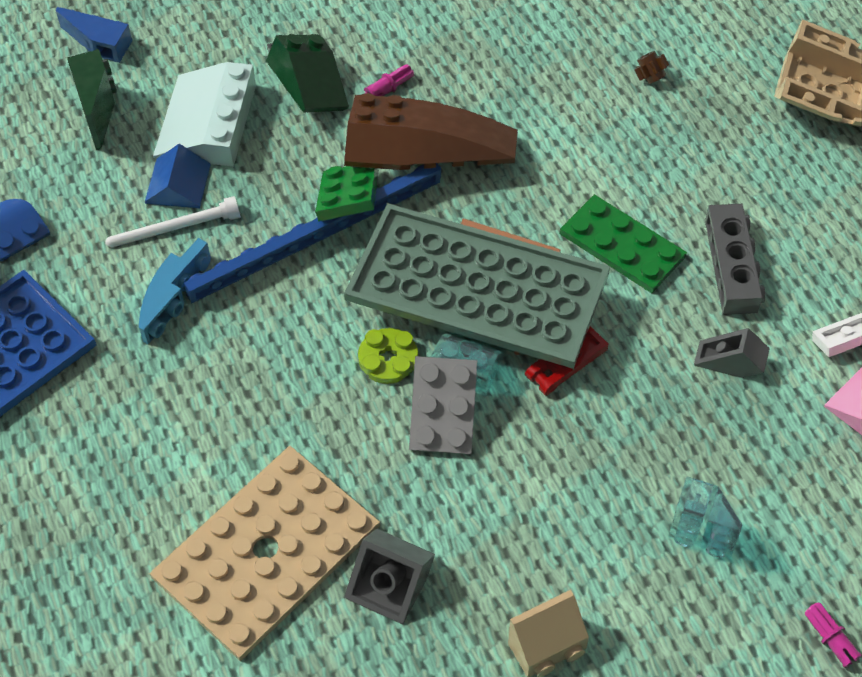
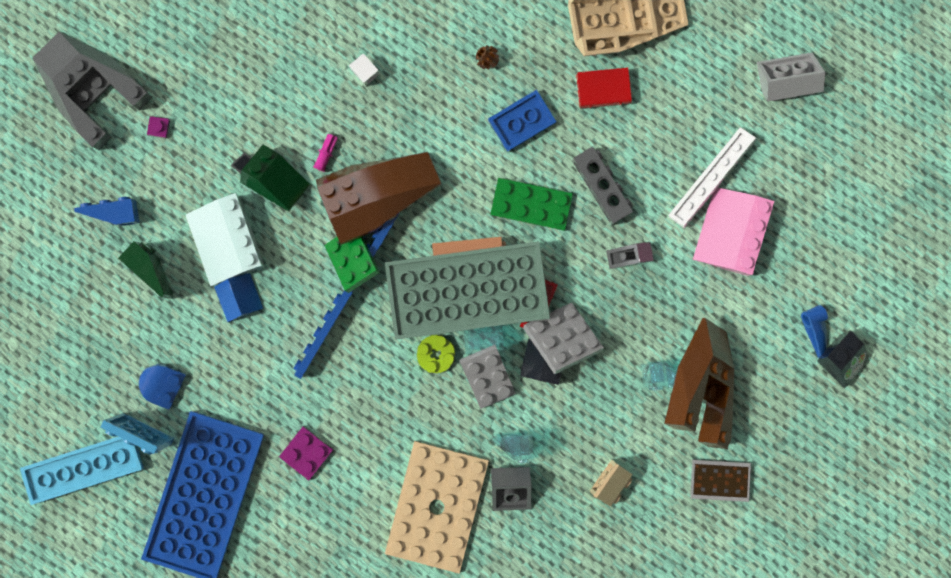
camera: 30 degrees left, 30 degrees up
white piece [105,196,241,248] -> none
dark azure slope [139,238,211,344] -> none
dark pink axle [805,602,862,668] -> none
none -> magenta plate [279,426,333,481]
none -> white panel [349,54,380,87]
none -> blue plate [488,89,556,152]
none -> clear light blue slope [492,432,534,463]
none -> black slope [520,339,562,385]
none -> light grey plate [523,303,604,374]
none -> red piece [576,67,632,109]
none -> reddish brown wedge [664,318,734,449]

